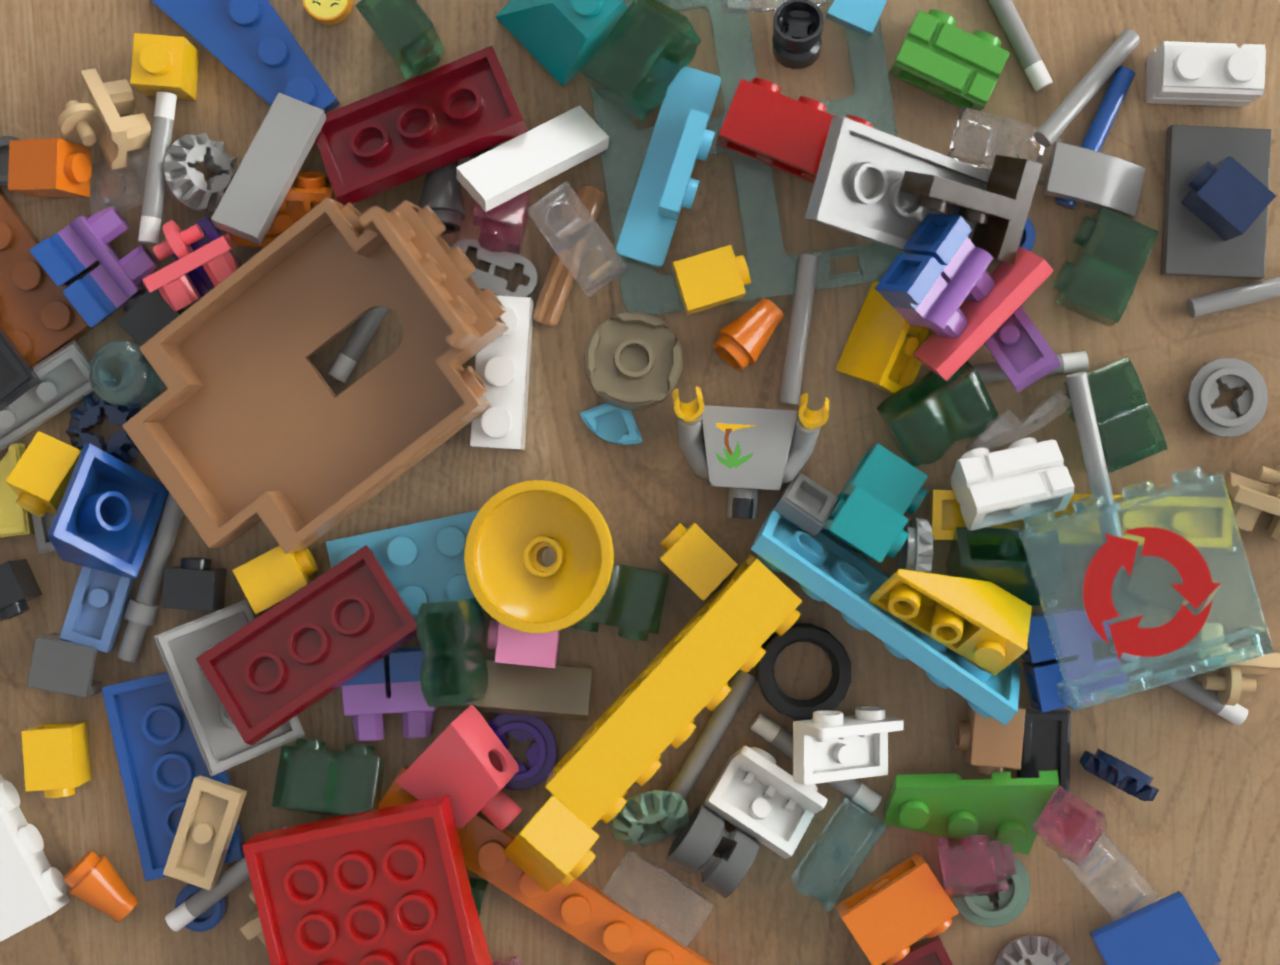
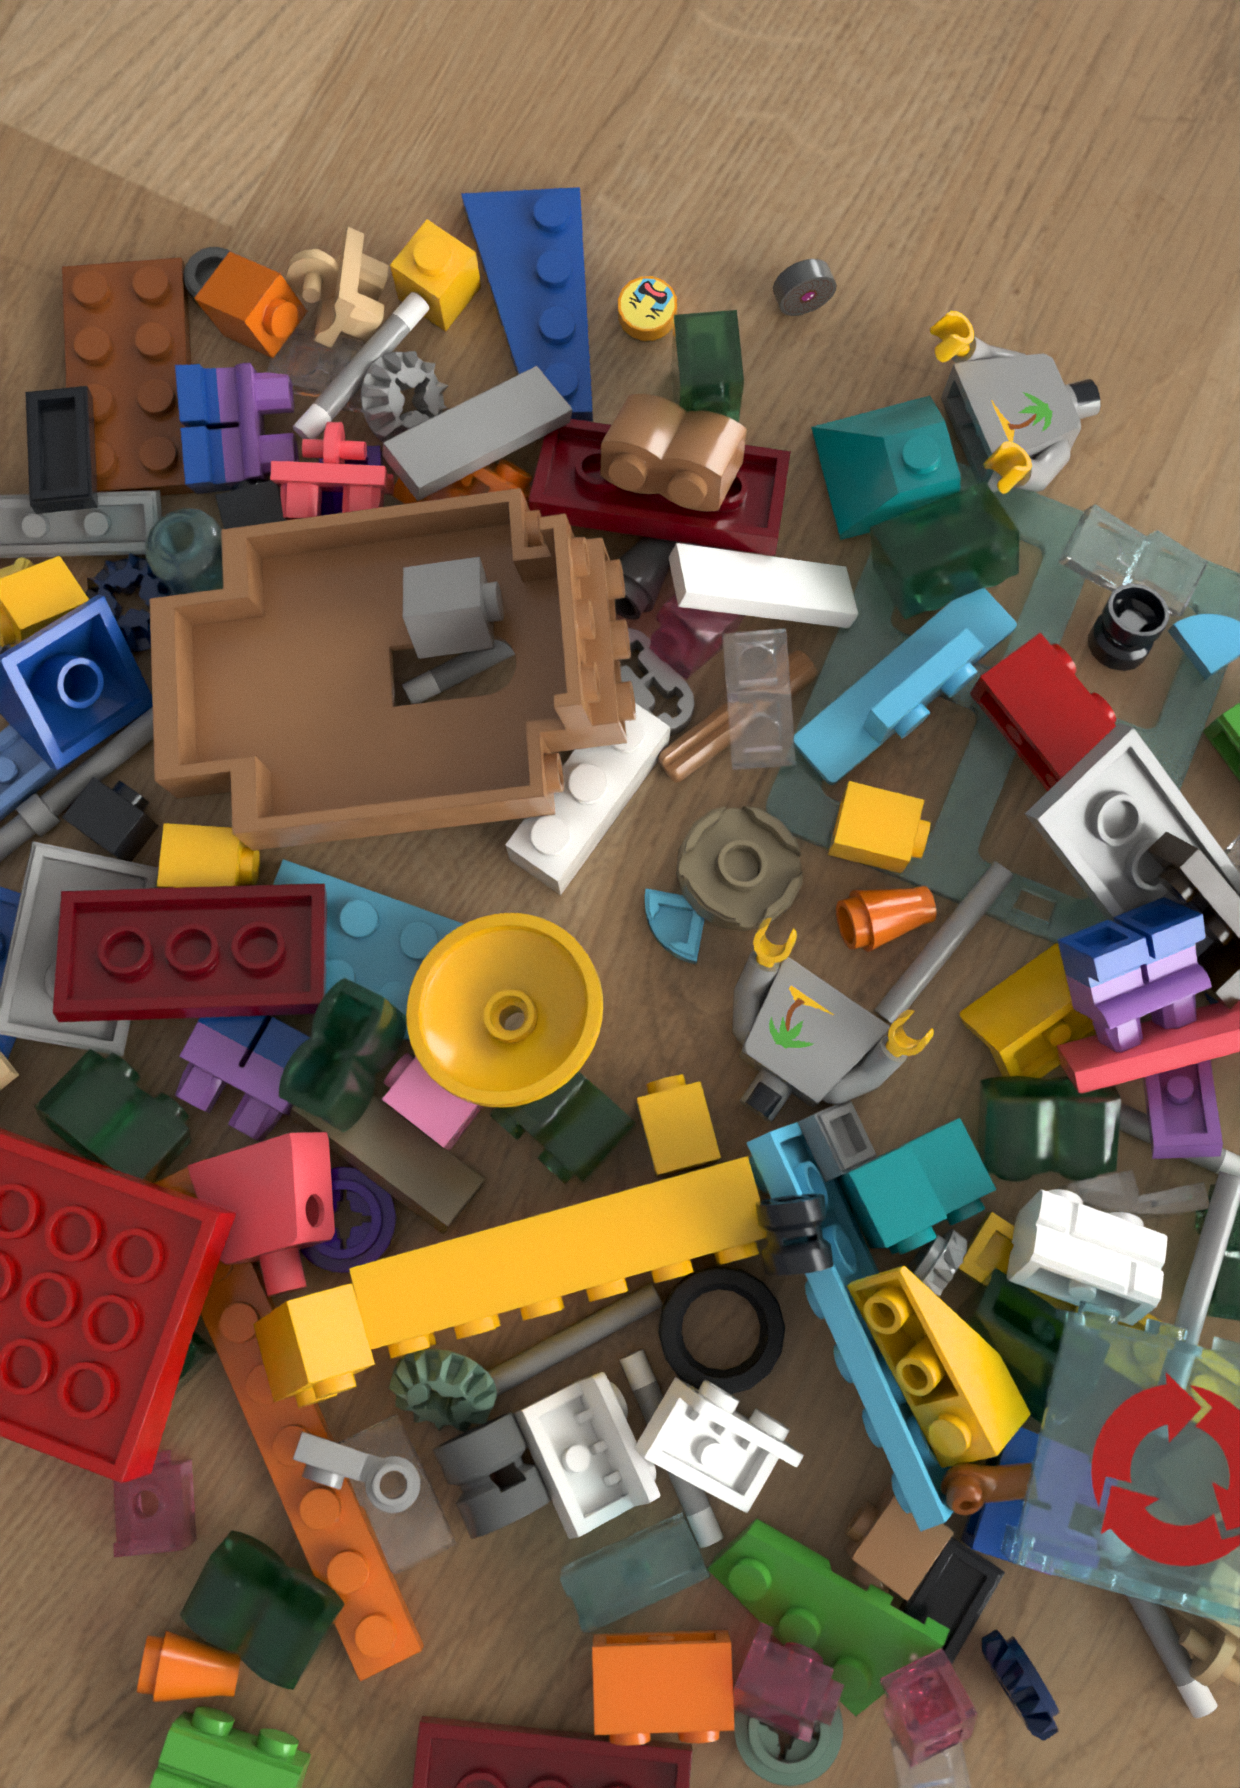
camera: 30 degrees right, 10 degrees down
none -> light grey plate [293,1432,420,1513]
none -> light grey brick [403,557,504,659]
none -> medium nougat brick [600,394,747,512]
none -> black wheel [755,1194,834,1276]
none -> dark orange arm [941,1462,1037,1515]

